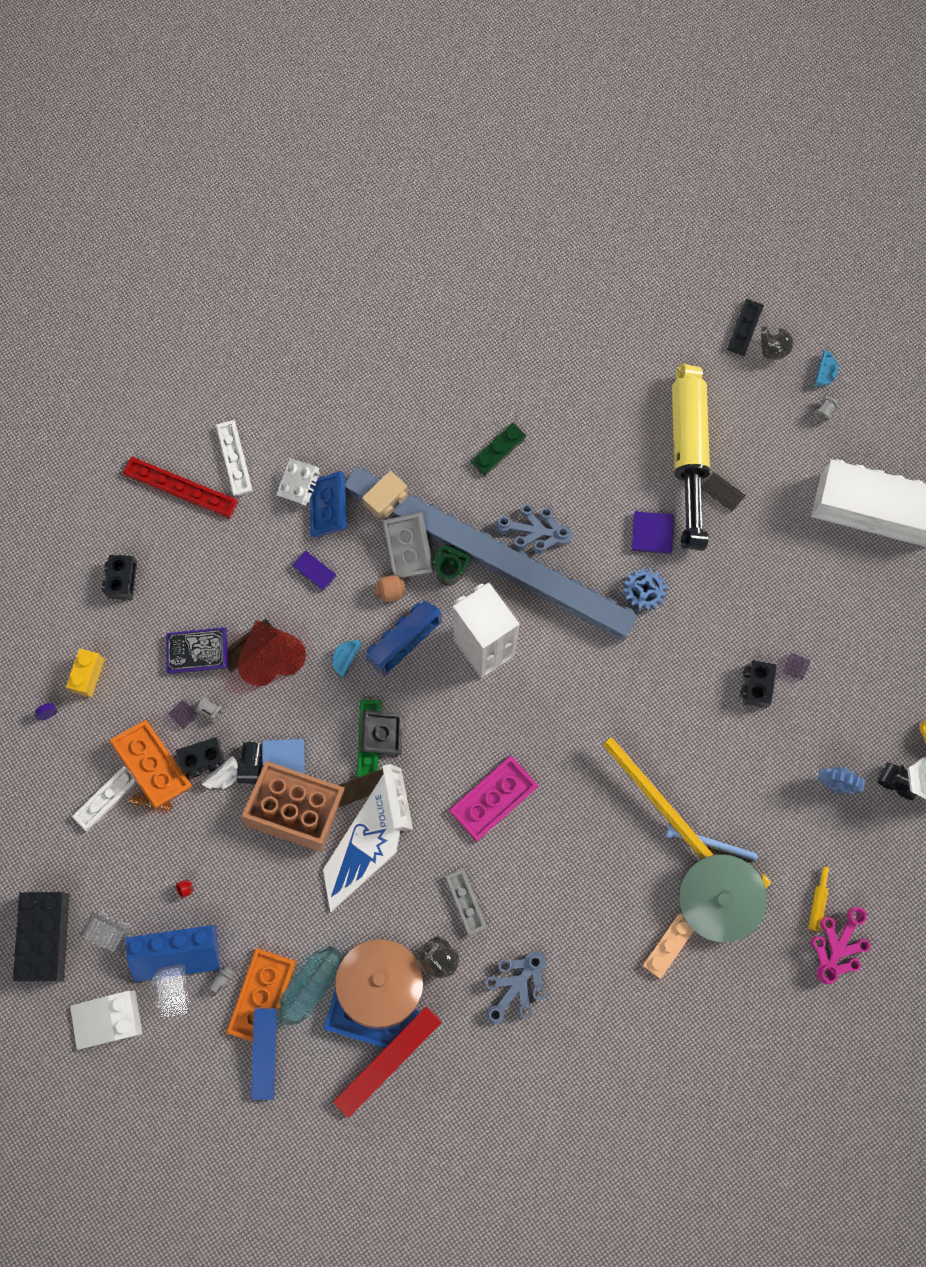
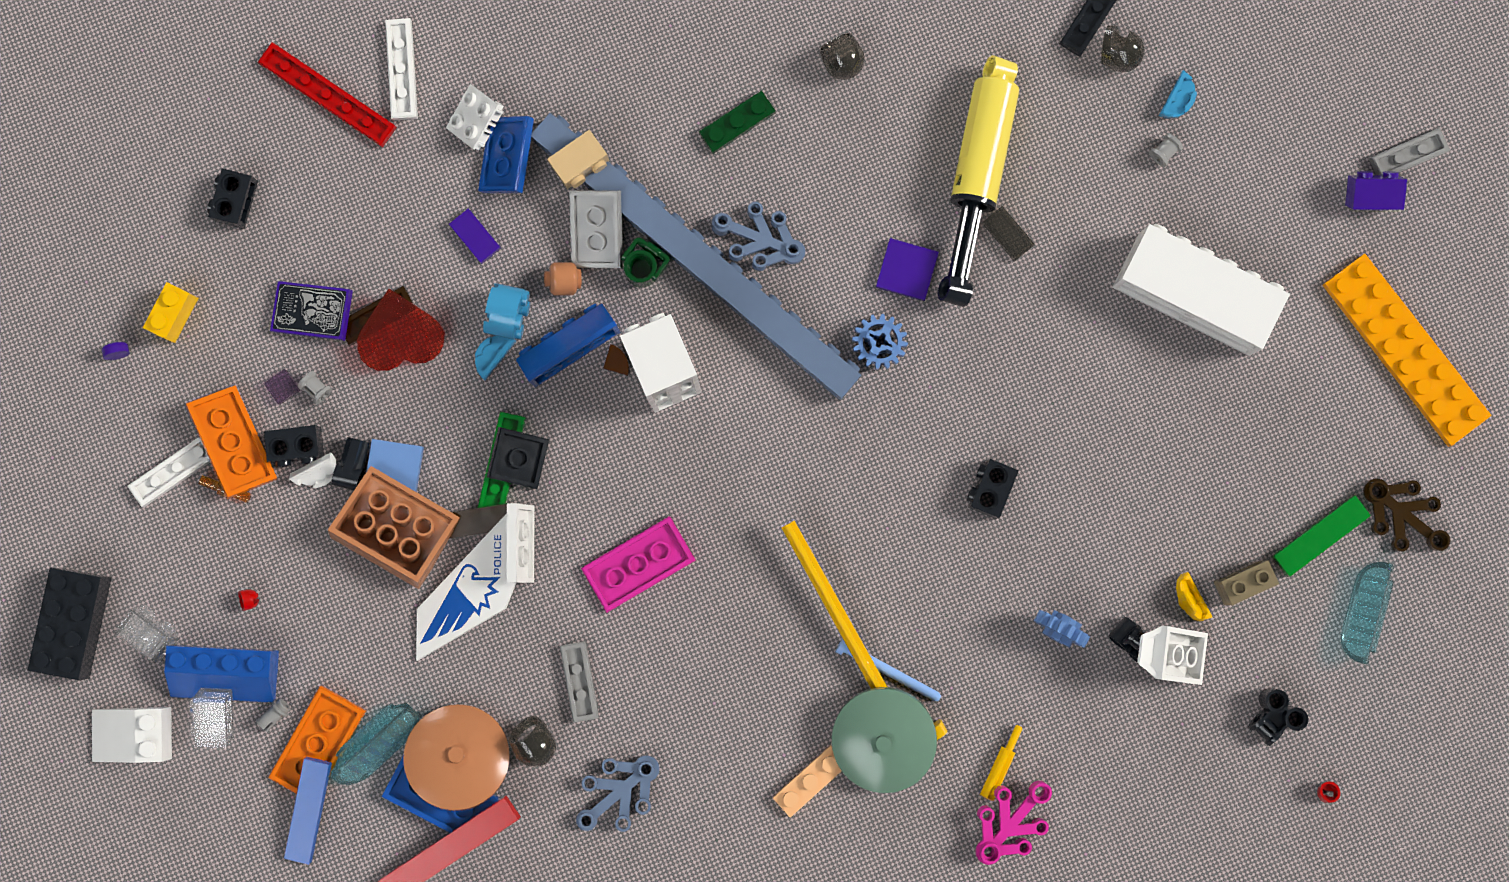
camera: 10 degrees right, 10 degrees up
clear purple tile [783,653,810,681] -> none
none -> dark azure brick [483,283,530,340]
none -> reddish brown tile [603,344,629,376]
none -> clear smoke helmet [819,32,865,80]

